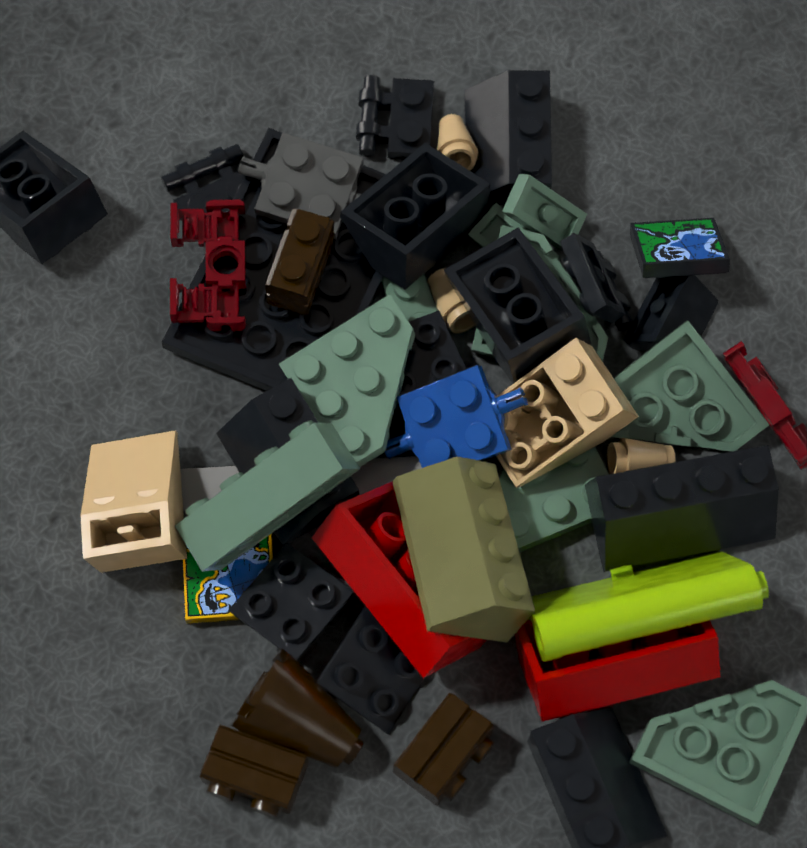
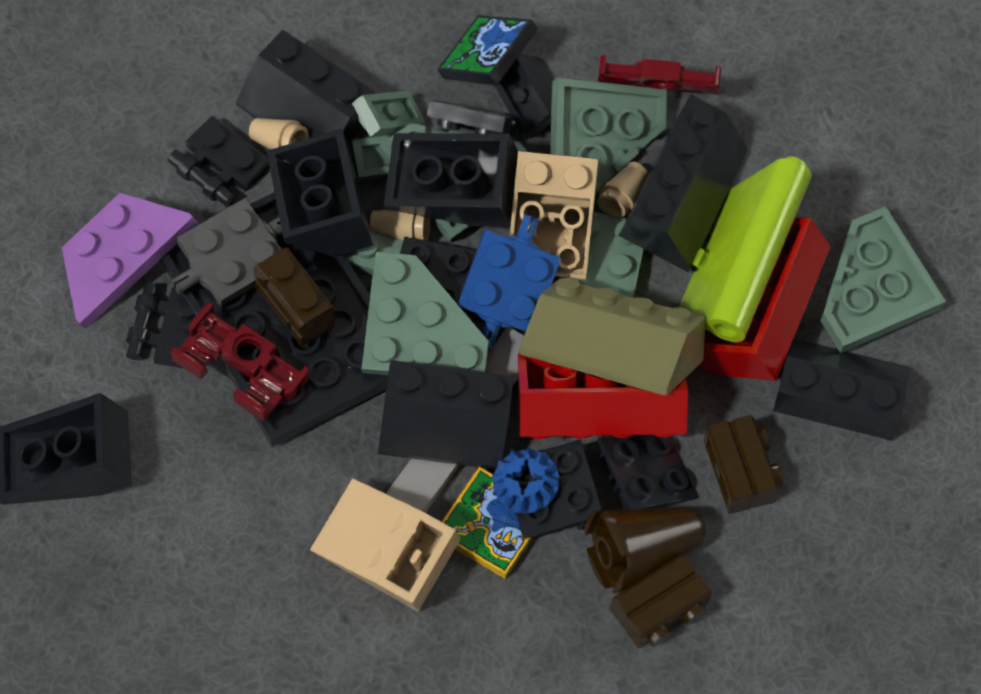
camera: 55 degrees left, 5 degrees down
sand green brick [175,421,360,572] -> none
none -> medium lavender wing [61,193,199,329]
none -> blue gear [492,447,559,513]

